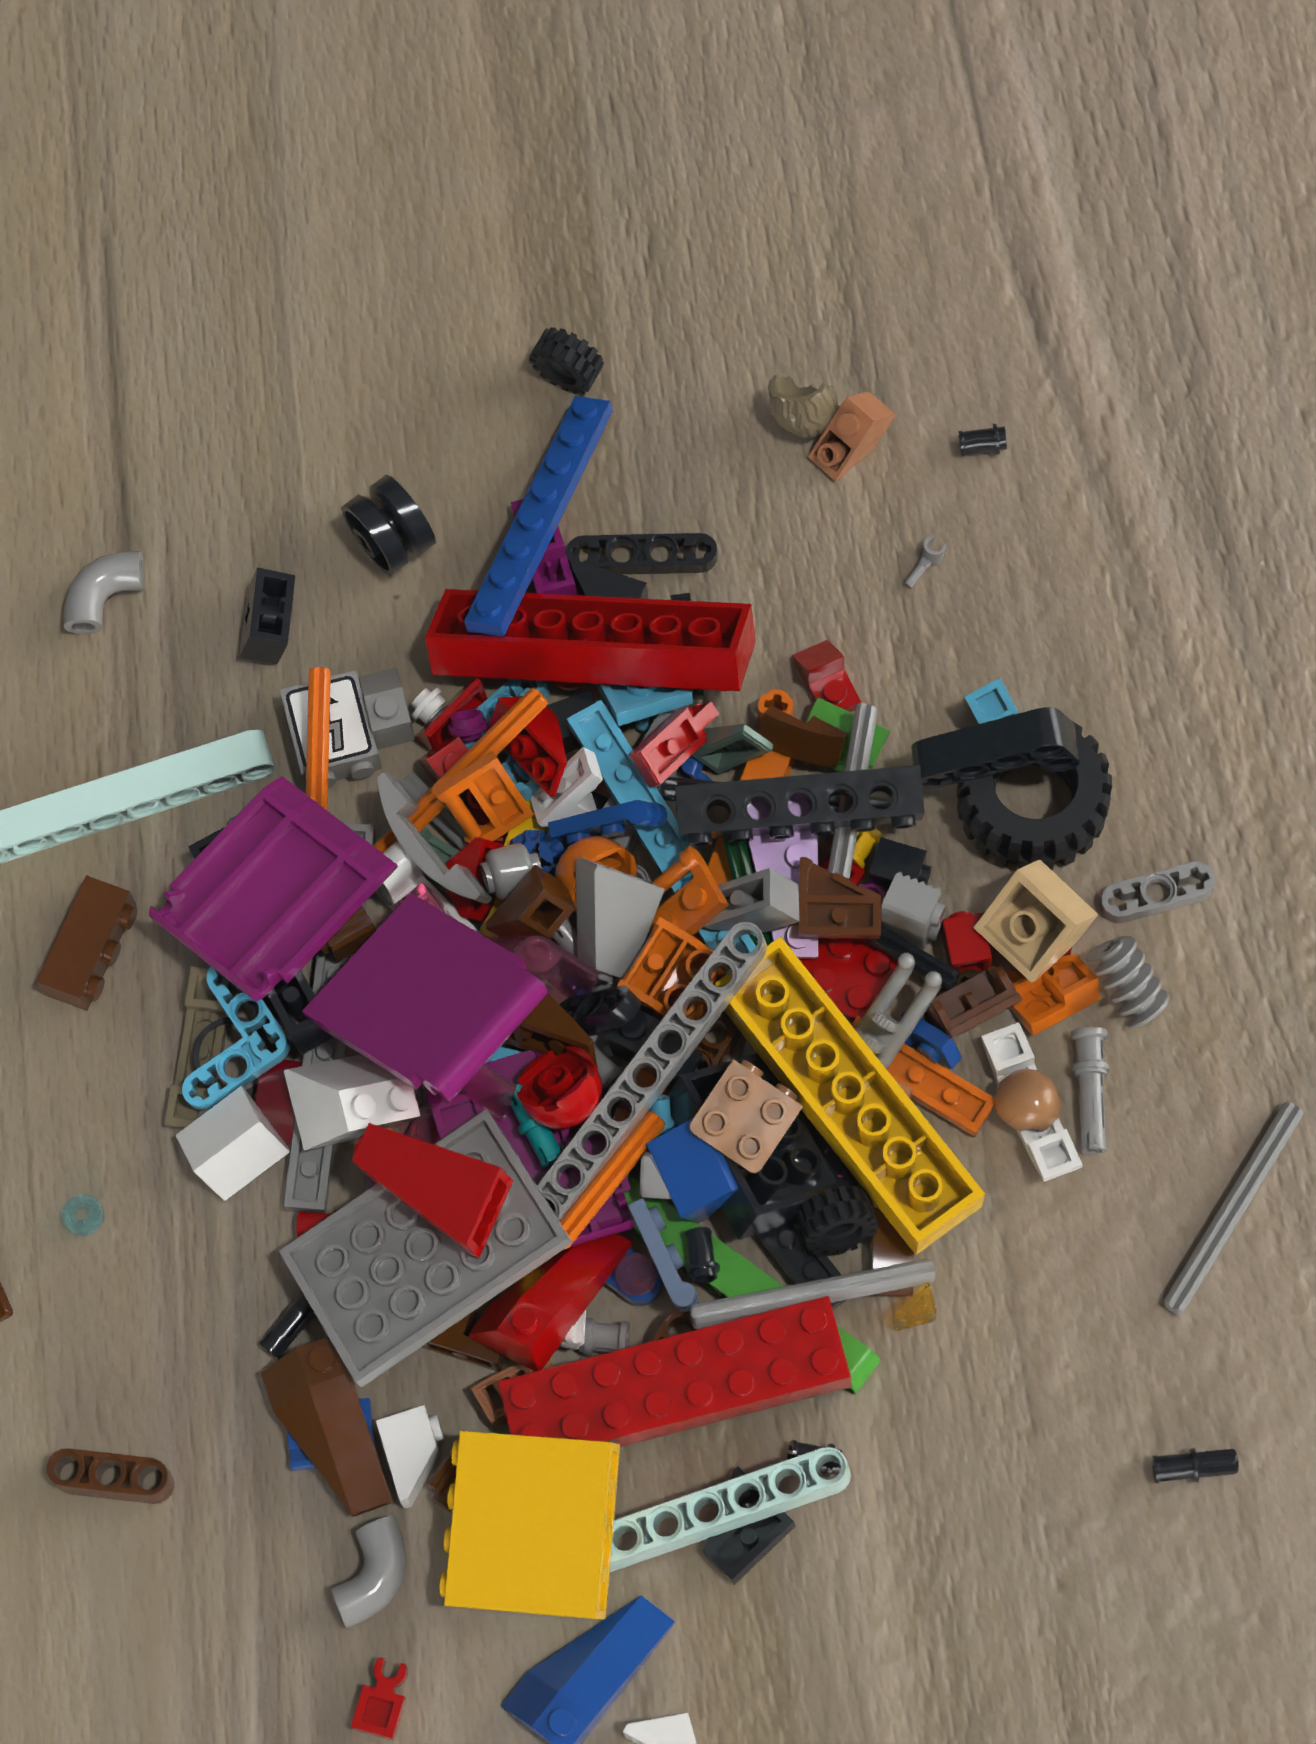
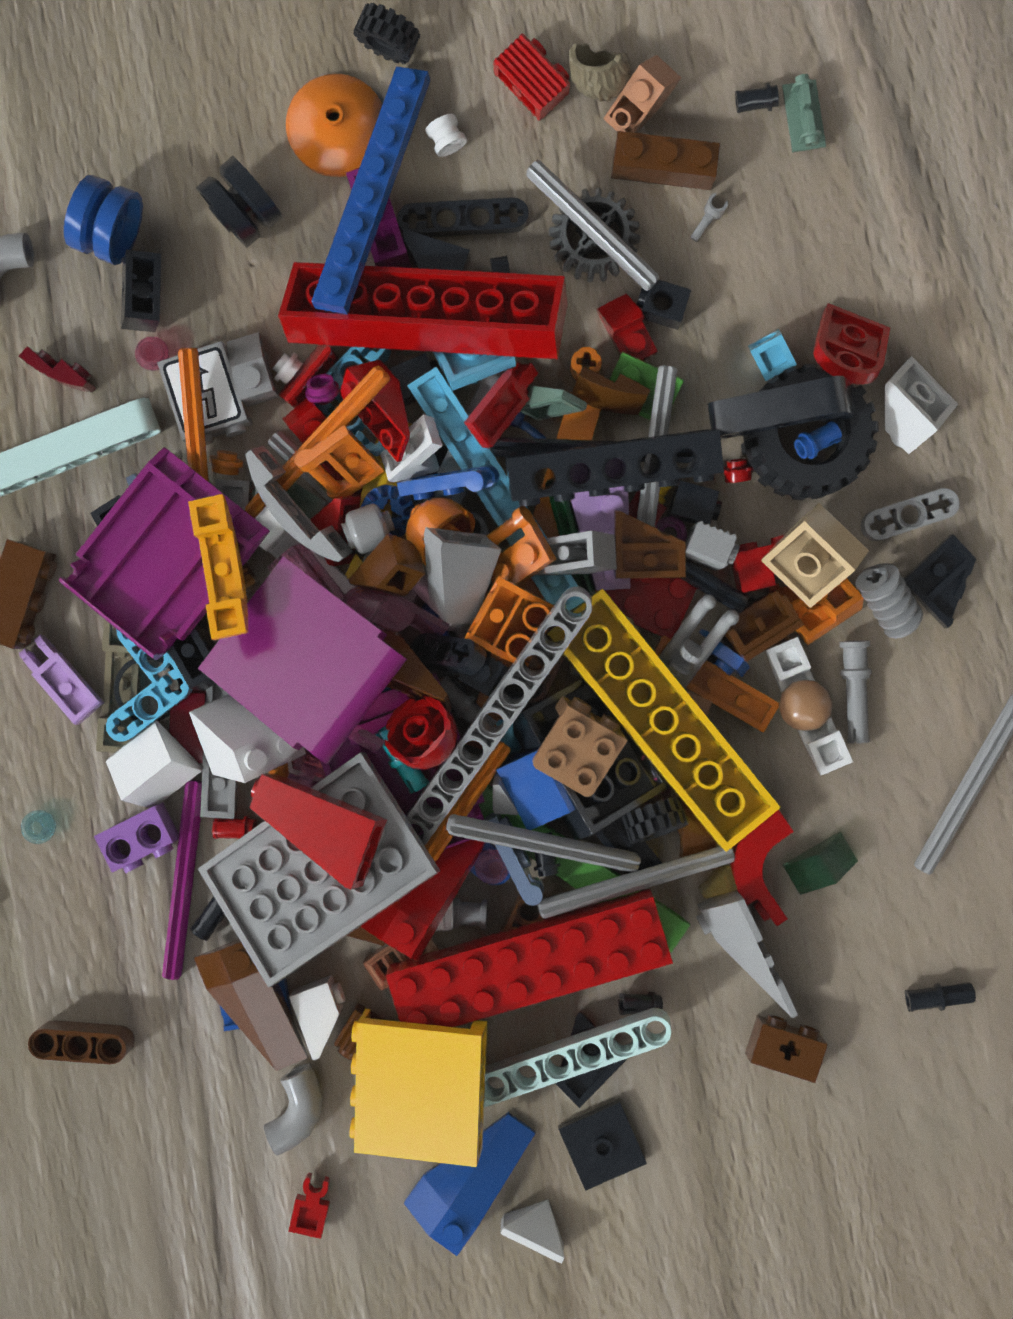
camera: 10 degrees left, 20 degrees up
none -> dark red slope [19,346,96,393]
none -> lavender hinge [19,634,104,725]
none -> blue wheel [64,175,143,265]
none -> medium lavender brick [94,802,179,873]
none -> clear pink plate [135,336,170,371]
none -> magenta axle [162,780,202,980]
none -> light orange slope [188,494,248,640]
none -> orange plate [209,450,244,475]
none -> orange dish [286,74,382,177]
none -> white wheel [425,114,467,157]
none -> light grey axle [446,814,641,873]
none -> red brick [493,33,570,121]
none -> light grey axle [526,160,659,291]
none -> dark grey gear [549,188,640,283]
none -> black plate [558,1099,647,1191]
none -> reddish brown brick [611,131,720,190]
none -> black brick [637,279,691,330]
none -> light grey wedge [696,887,798,1018]
none -> red plate [724,458,753,483]
none -> red arch [729,810,794,926]
none -> reddish brown brick [745,1014,828,1083]
none -> sand green hinge [782,74,826,153]
none -> clear green slope [782,831,858,895]
none -> blue pin [794,421,842,459]
none -> red plate [813,303,890,385]
none -> white slope [885,356,958,454]
none -> black wing [904,534,976,628]

